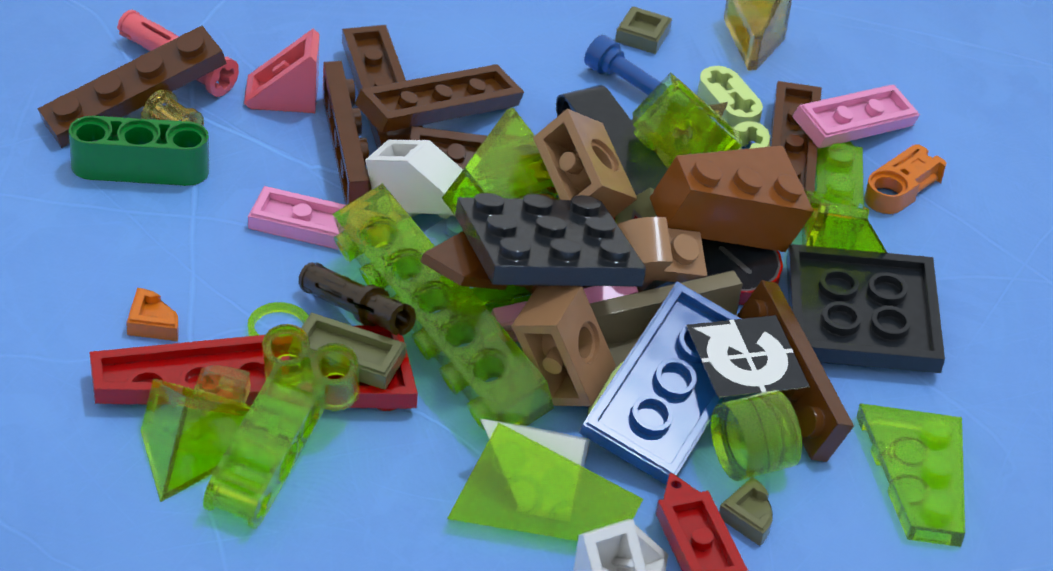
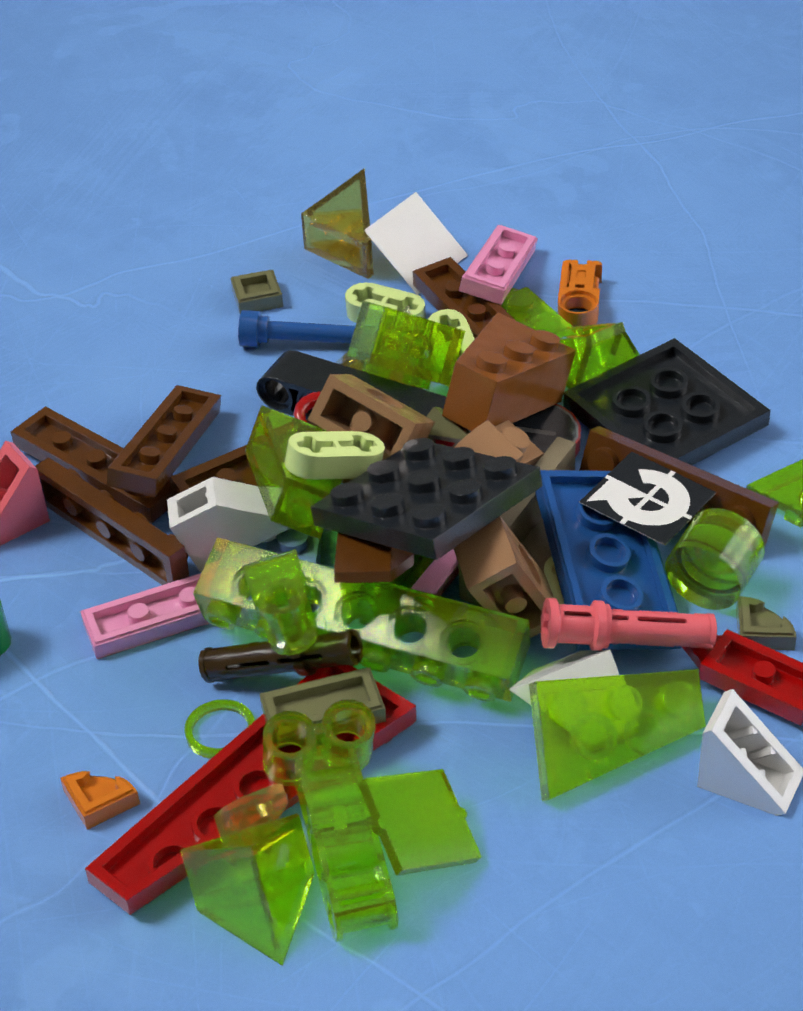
camera: 30 degrees left, 0 degrees up
none -> clear neon green piece [242,549,318,655]
none -> yellowish green beam [284,431,385,480]
none -> clear neon green piece [358,769,482,876]
none -> white sticker [364,192,468,295]
none -> coral pin [541,598,717,651]

